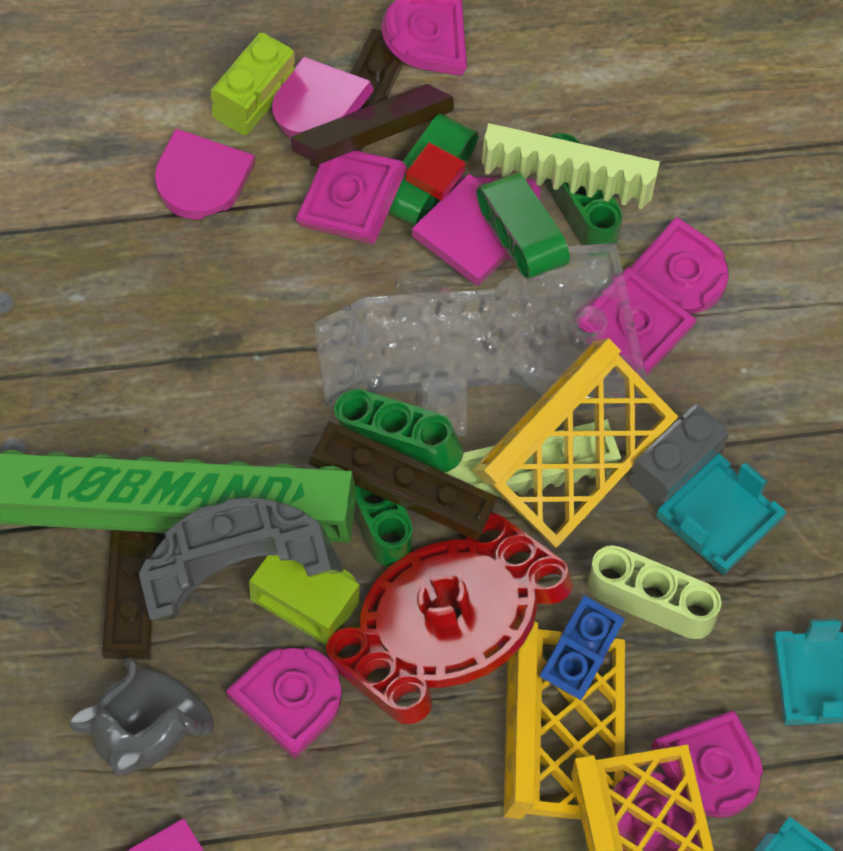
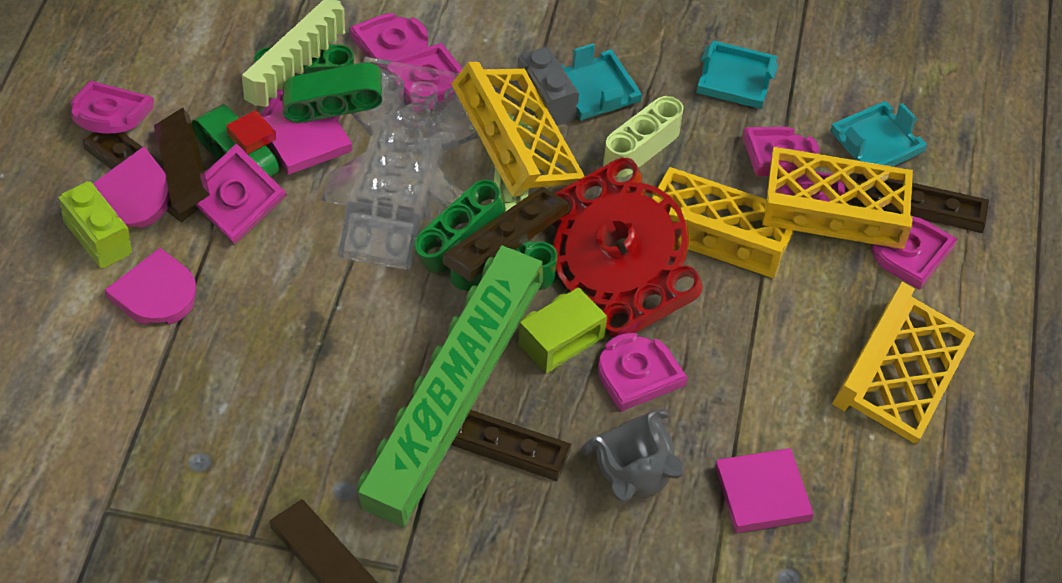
camera: 70 degrees left, 10 degrees down
dark grey windscreen [139,498,343,621] -> none
blue slope [539,595,625,701] -> none

